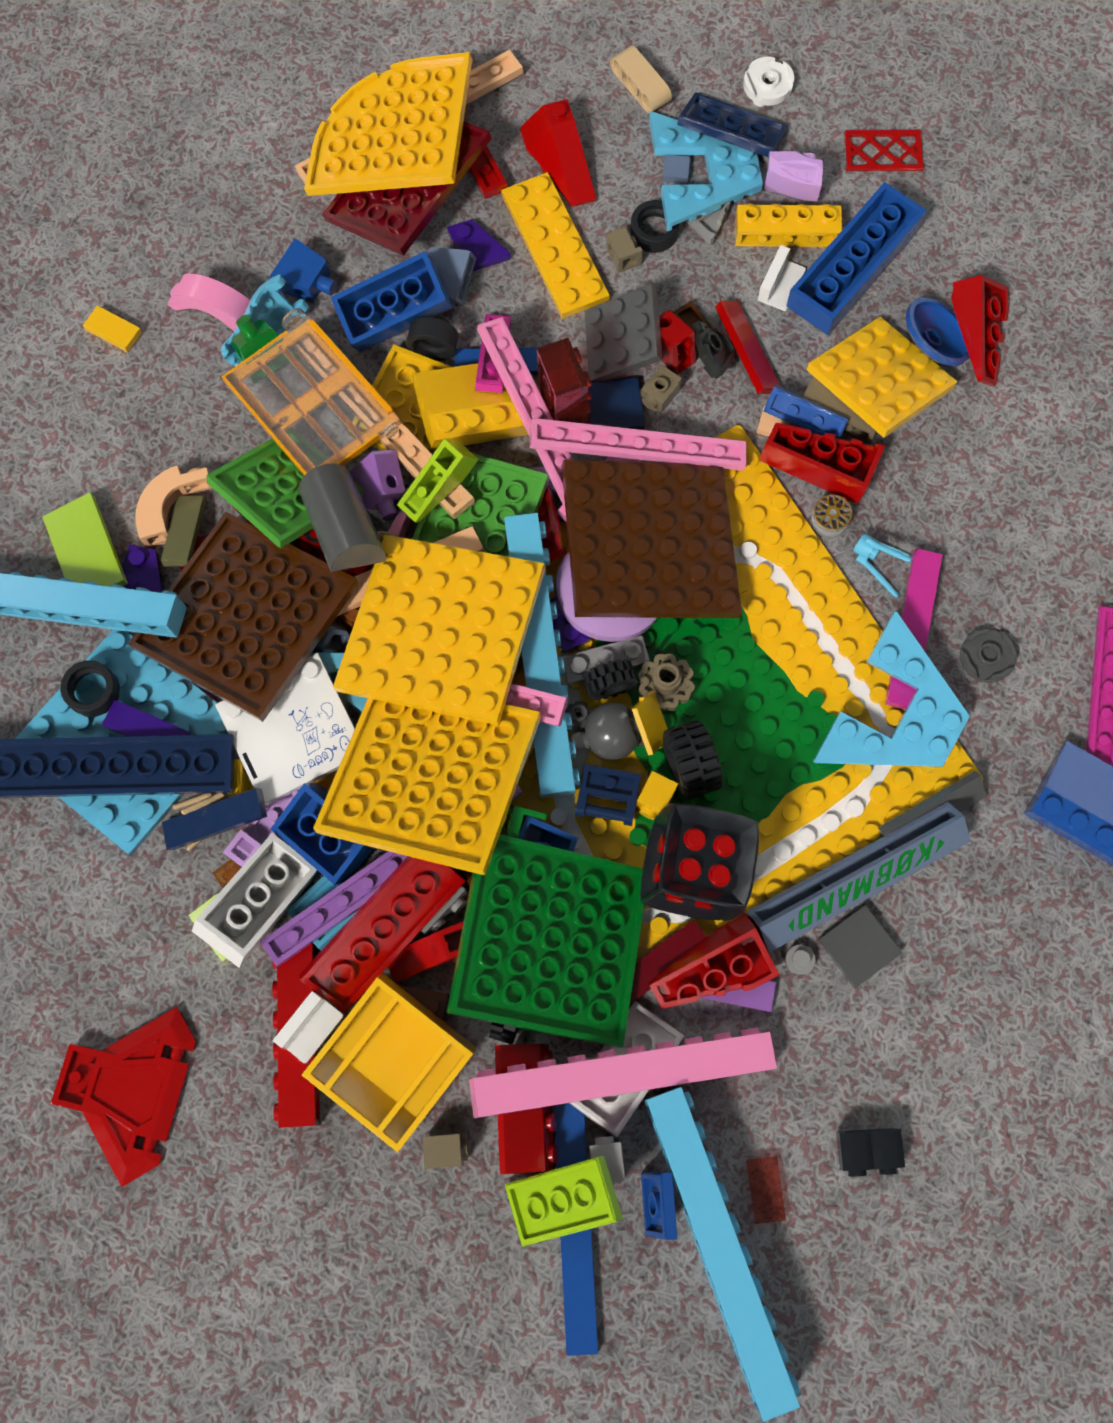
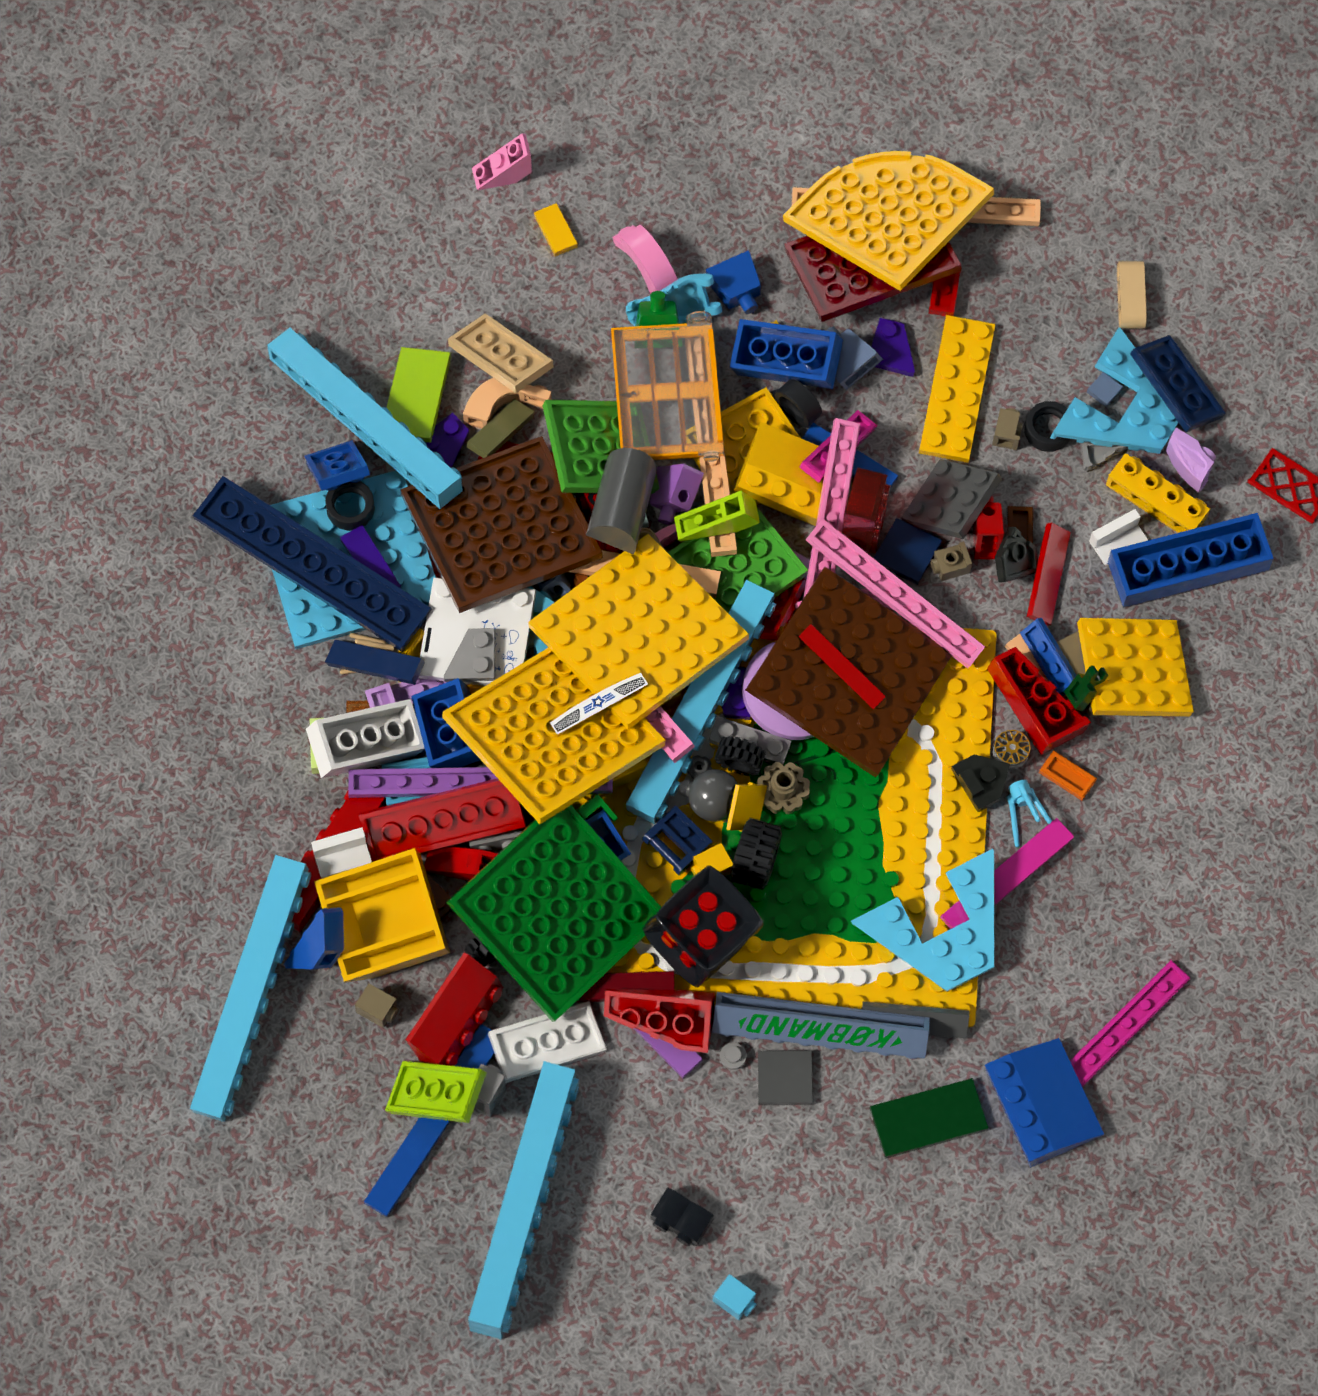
camera: 30 degrees right, 5 degrees down
red plate [50,1007,196,1187] -> none
bright pink brick [469,1028,777,1118] -> none
red wedge [520,99,596,207] -> none
blue tile [641,1171,678,1240] -> none
white plate [743,57,794,107] -> none
clear red tile [746,1156,786,1224] -> none
blue dish [906,297,969,366] -> none
red wedge [951,275,1009,386] -> none
dark grey tile [959,628,1017,683] -> none
none -> medium azure brick [190,855,311,1122]
none -> blue slope [283,907,344,969]
none -> blue plate [304,440,370,491]
none -> light grey wing [444,628,495,682]
none -> tan plate [448,313,554,393]
none -> bright pink slope [472,133,532,190]
none -> white sticker [550,673,648,734]
none -> medium azure brick [713,1274,757,1320]
none -> red sticker [799,624,885,709]
none -> dark green tile [869,1078,988,1159]
none -> pearl dark grey plate [951,754,1010,812]
none -> orange tile [1039,750,1097,801]
none -> dark green plate [1064,665,1108,711]

